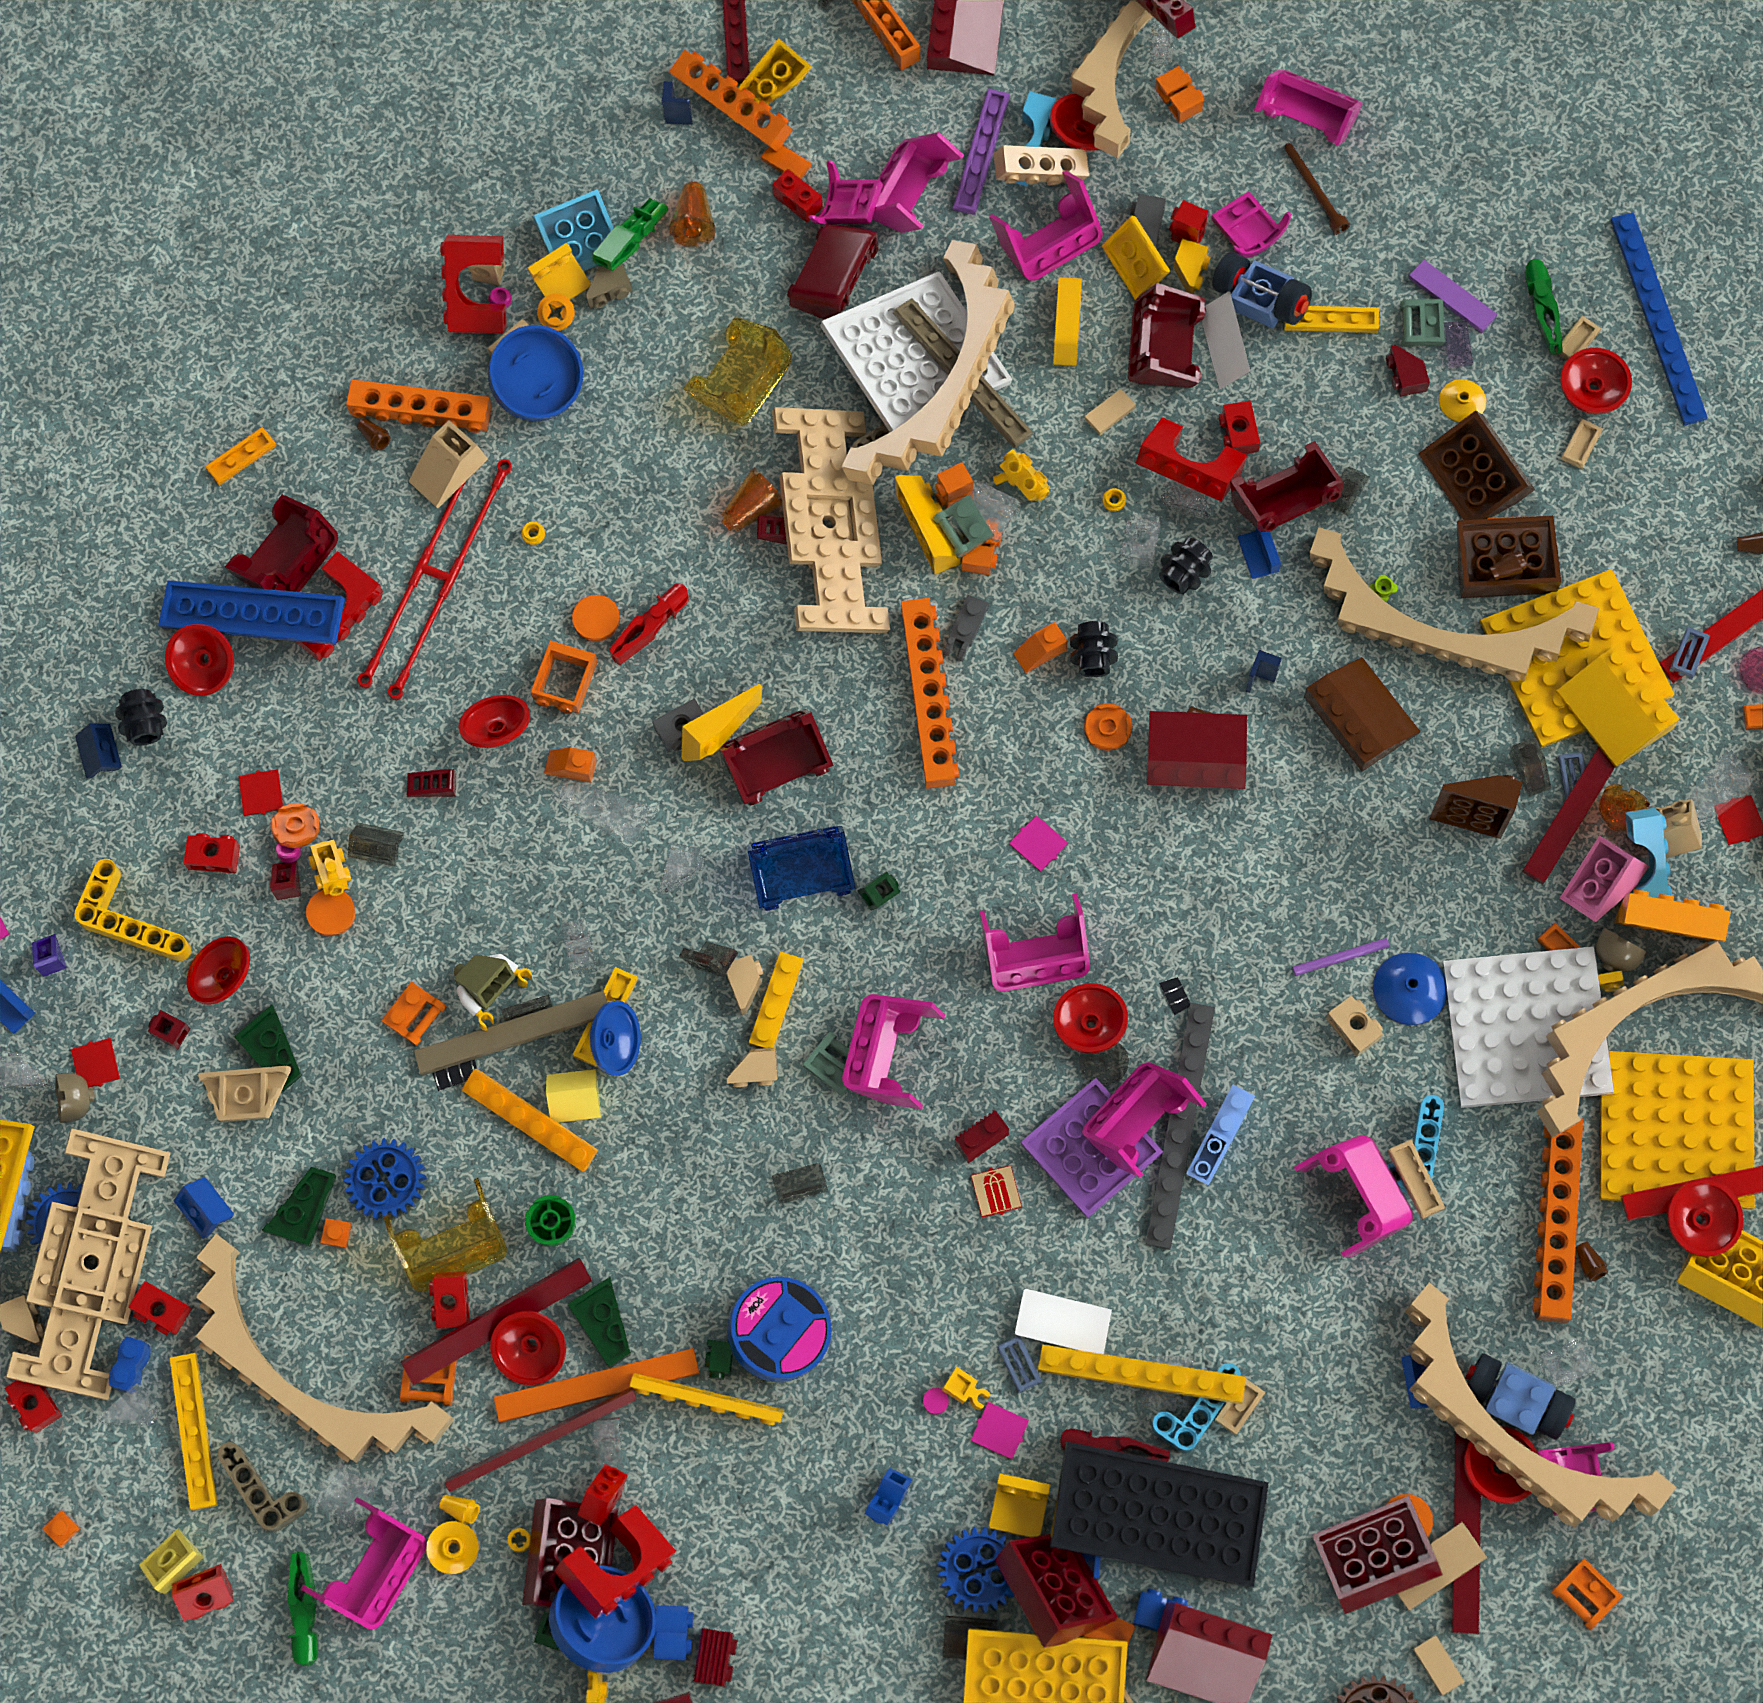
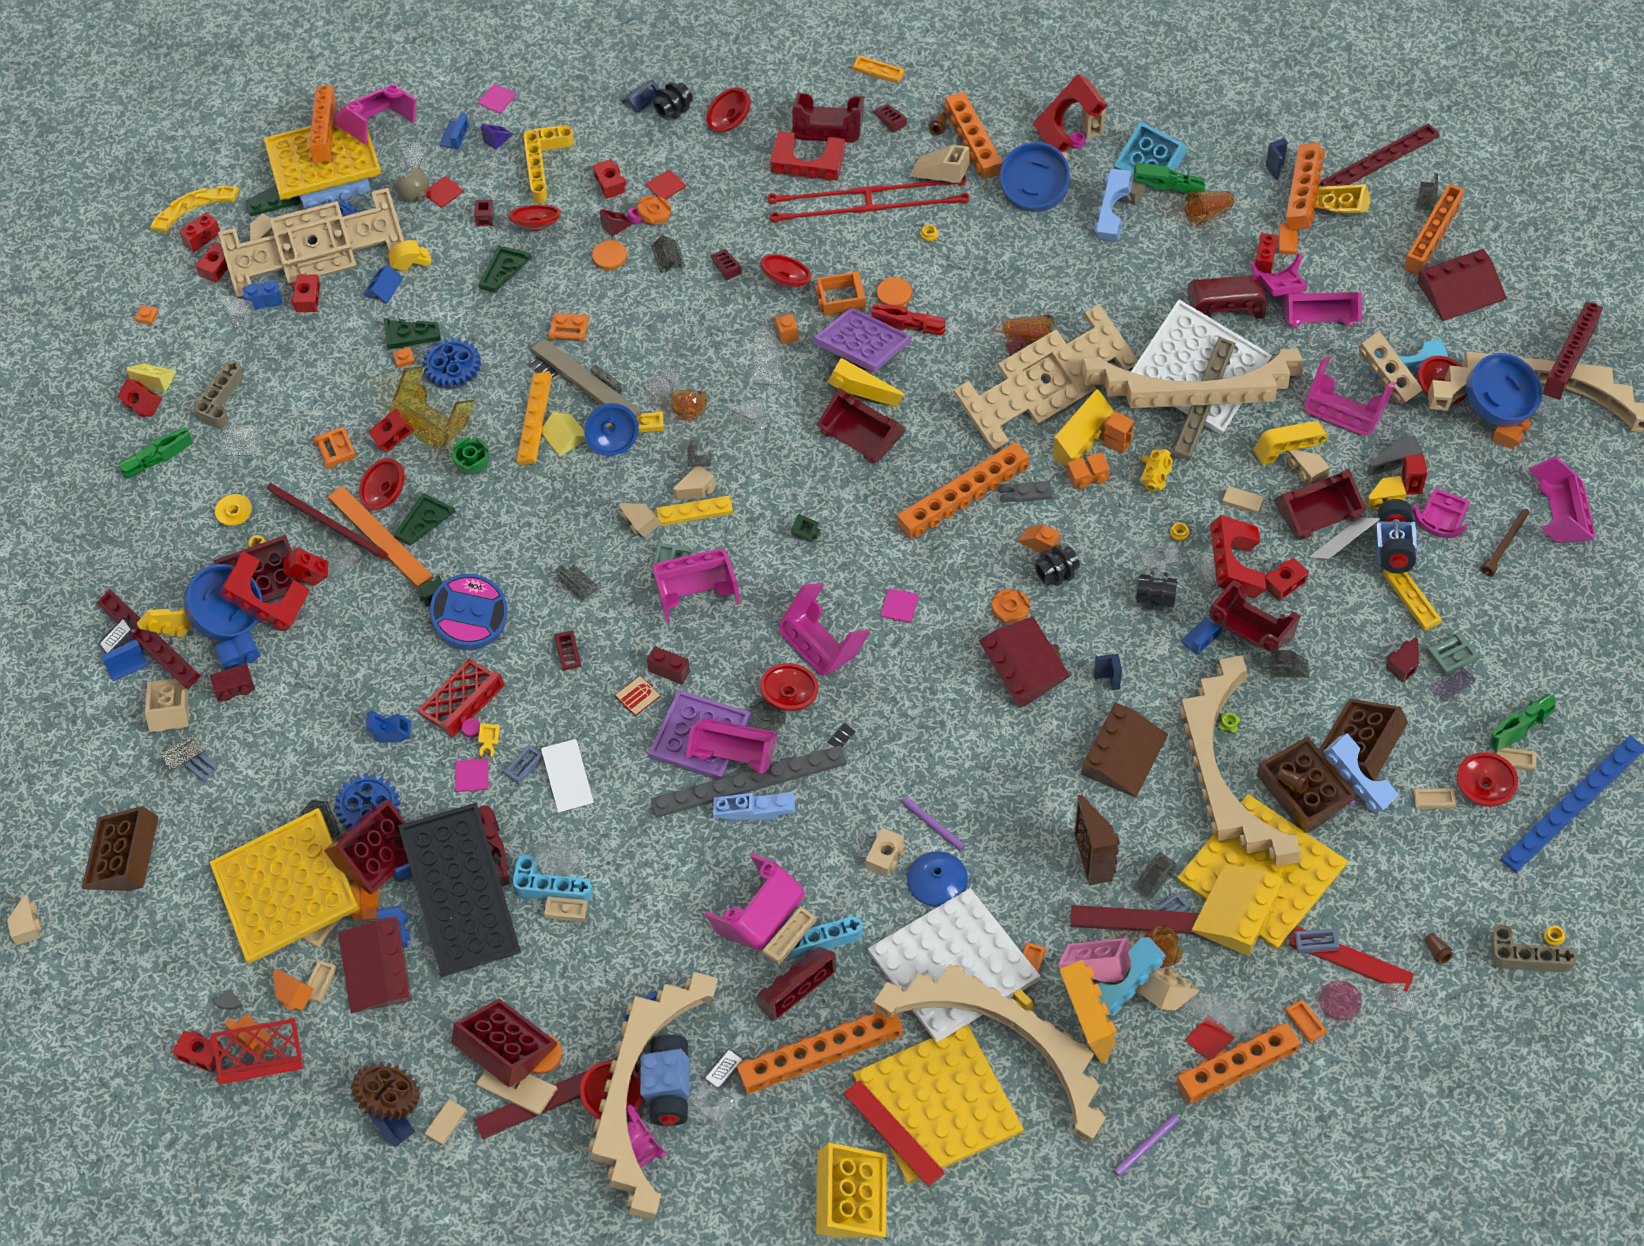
camera: 60 degrees right, 15 degrees down
blue plate [158,580,345,645] -> none
yellow plate [170,1353,218,1511] -> none
tan arch [195,1234,454,1463] -> none
tan wing [198,1066,291,1122] -> none
dark pink windscreen [301,1497,427,1630] -> none
yellow brick [308,840,351,896] -> none
dark red tile [400,1258,592,1385] -> none
yellow cone [439,1494,480,1524] -> none
olive torso [454,954,532,1031] -> none
yellow bracket [528,243,591,310] -> none
light orange gear [537,294,575,331] -> none
yellow plate [630,1373,784,1425] -> none
clear yellow windscreen [683,316,792,425] -> none
clear blue windscreen [746,826,856,911] -> none
sand green plate [933,494,995,558] -> none
medium lavender tile [953,89,1010,215] -> none
clear bracket [957,481,1020,542] -> none
yellow bracket [989,1473,1050,1538] -> none
yellow plate [1038,1345,1246,1404] -> none
yellow tile [1101,216,1170,301] -> none
medium lavender tile [1408,260,1497,333] -> none
yellow dish [1439,379,1486,422] -> none
orange plate [1551,1558,1623,1630] -> none
reddish brown cone [1575,1242,1608,1282] -> none
dark tan cylinder [1596,928,1647,972] -> none
red dish [1667,1179,1744,1257] -> none
none -> yellow brick [388,240,432,271]
none -> red fence [417,658,505,738]
none -> dark red slope [554,630,582,671]
none -> clear orange cylinder [671,390,707,421]
none -> tile [702,1048,745,1093]
none -> dark red slope [757,946,836,1022]
none -> medium lavender plate [813,307,912,373]
none -> dark red slope [873,104,907,133]
none -> light blue arch [1094,169,1133,242]
none -> tan slope [1288,450,1330,485]
none -> light blue arch [1323,733,1399,813]
none -> blue brick [1466,353,1542,427]

